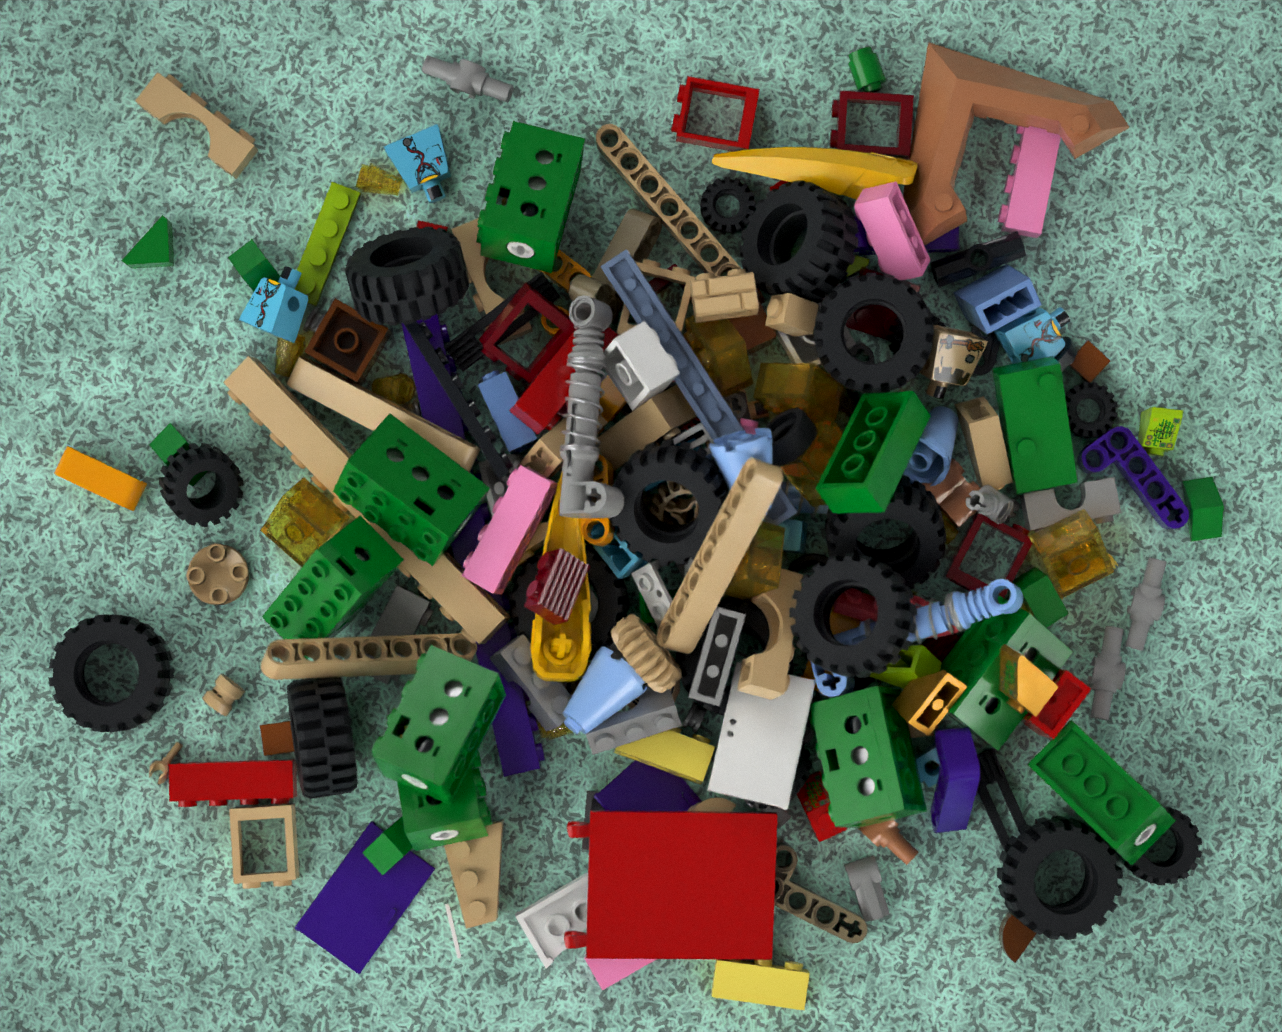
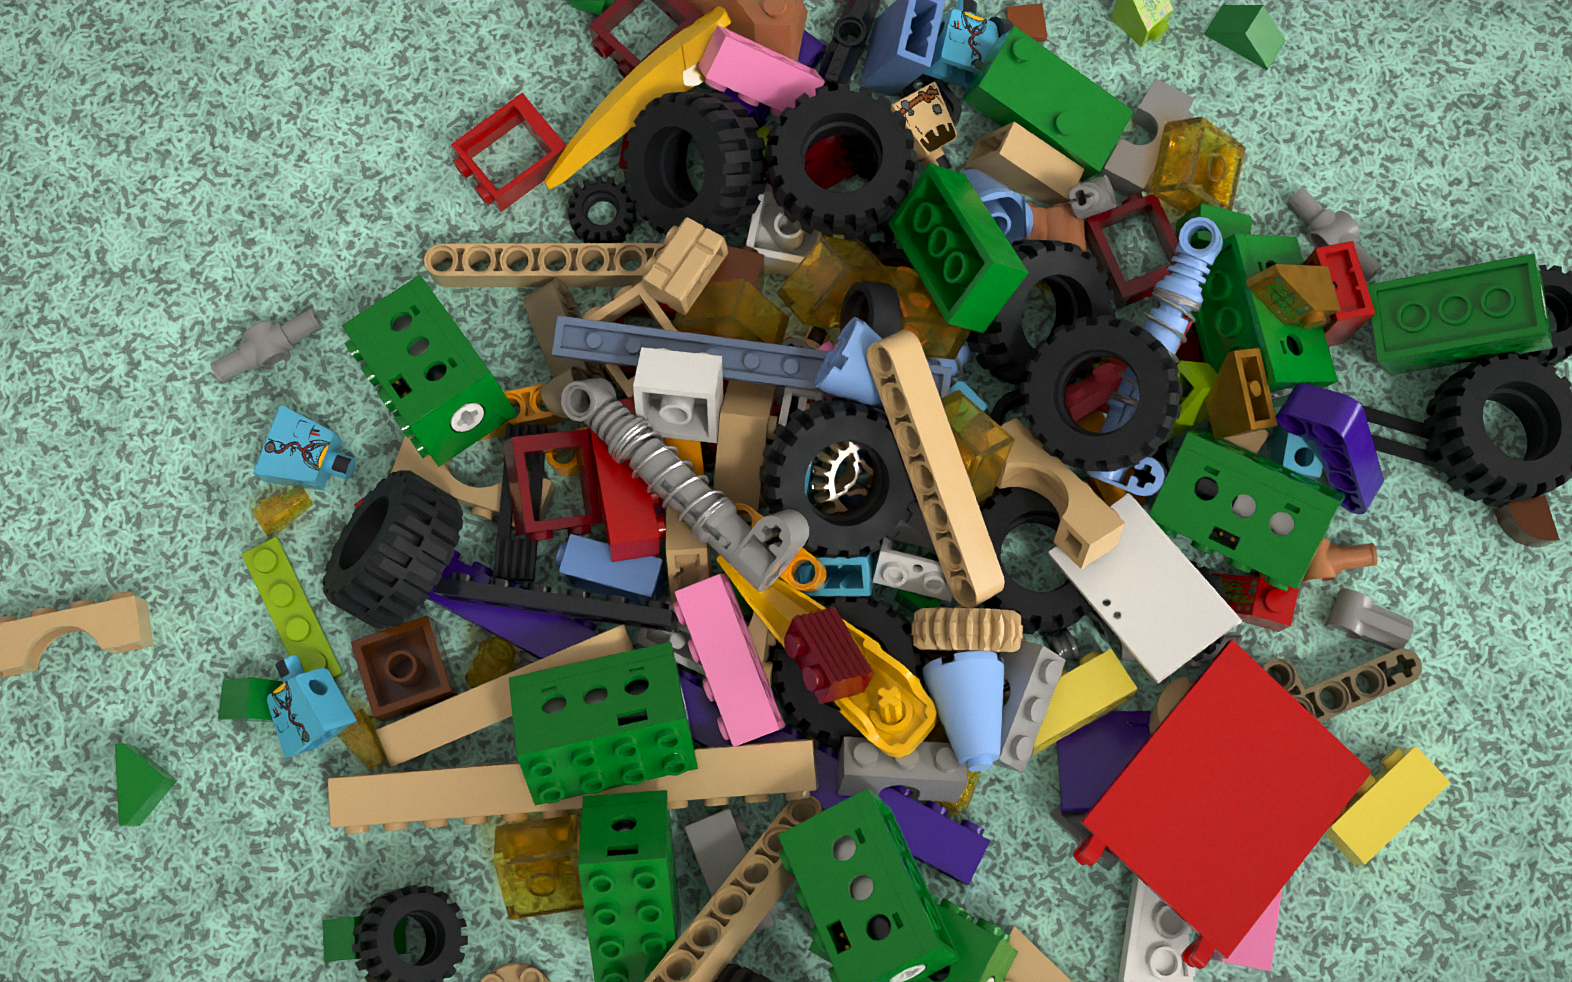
camera: 50 degrees left, 10 degrees down
dark grey bush [303,307,327,335] -> none
light grey brick [688,607,745,706] -> none
tan brick [765,293,819,337] -> none
black tyre [1065,382,1118,439] -> none
dark purple beam [1077,426,1189,530] -> none
light grey pin [1125,557,1167,651] -> none

